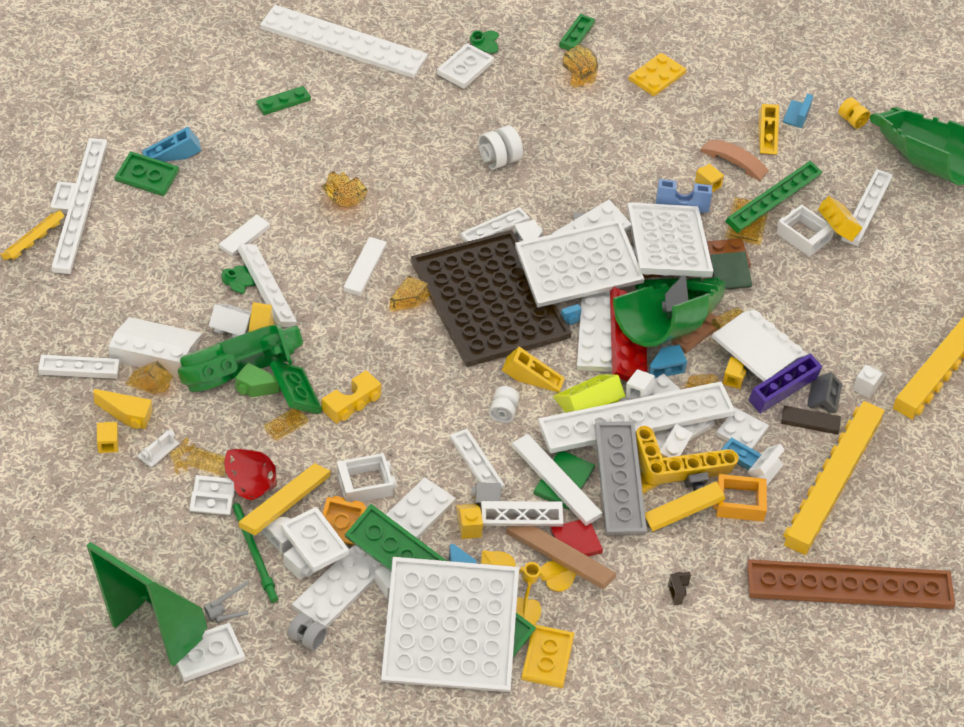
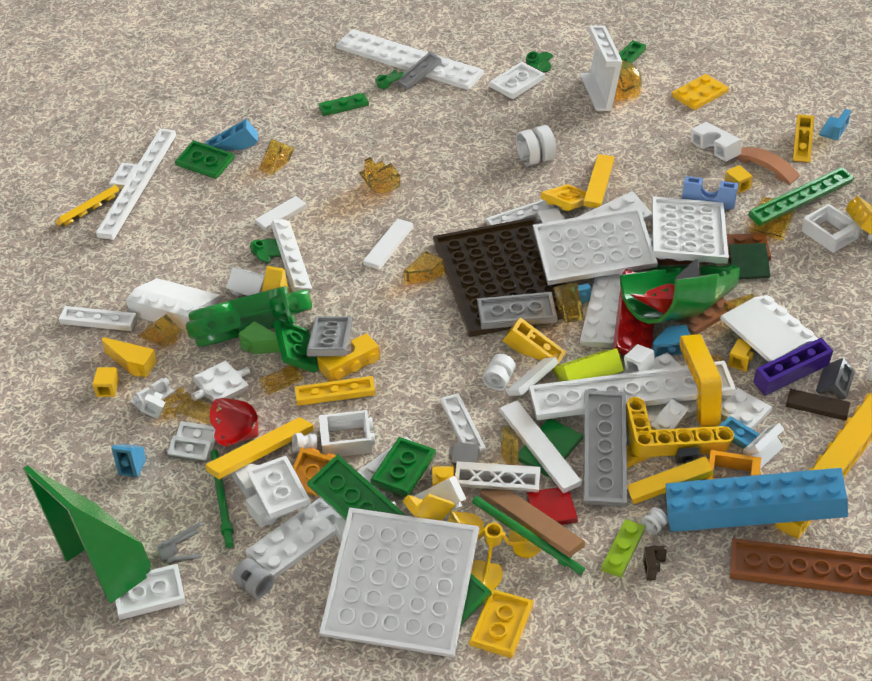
camera: 15 degrees right, 5 degrees down
none -> dark azure slope [111,444,146,478]
none -> white tile [140,392,166,419]
none -> white plate [191,361,250,405]
none -> clear yellow slope [259,138,294,175]
none -> white wheel [292,433,317,453]
none -> yellow plate [295,376,376,406]
none -> light grey tile [307,316,353,356]
none -> green tile [370,437,436,497]
none -> green plate [375,69,404,89]
none -> light grey tile [397,51,442,90]
none -> yellow panel [403,494,455,521]
none -> white slope [413,476,466,511]
none -> green bar [472,496,586,575]
none -> light grey tile [477,292,557,329]
none -> clear yellow tile [501,425,518,465]
none -> white tile [506,357,559,396]
none -> yellow plate [540,184,587,211]
none -> clear yellow slope [554,282,584,323]
none -> white panel [580,26,622,112]
none -> yellow tile [583,154,615,208]
none -> lime plate [601,519,646,578]
none -> red piece [631,284,675,314]
none -> white wheel [641,507,668,535]
none -> dark azure brick [666,468,848,532]
none -> yellow beam [680,334,722,427]
none -> white arch [691,122,741,161]

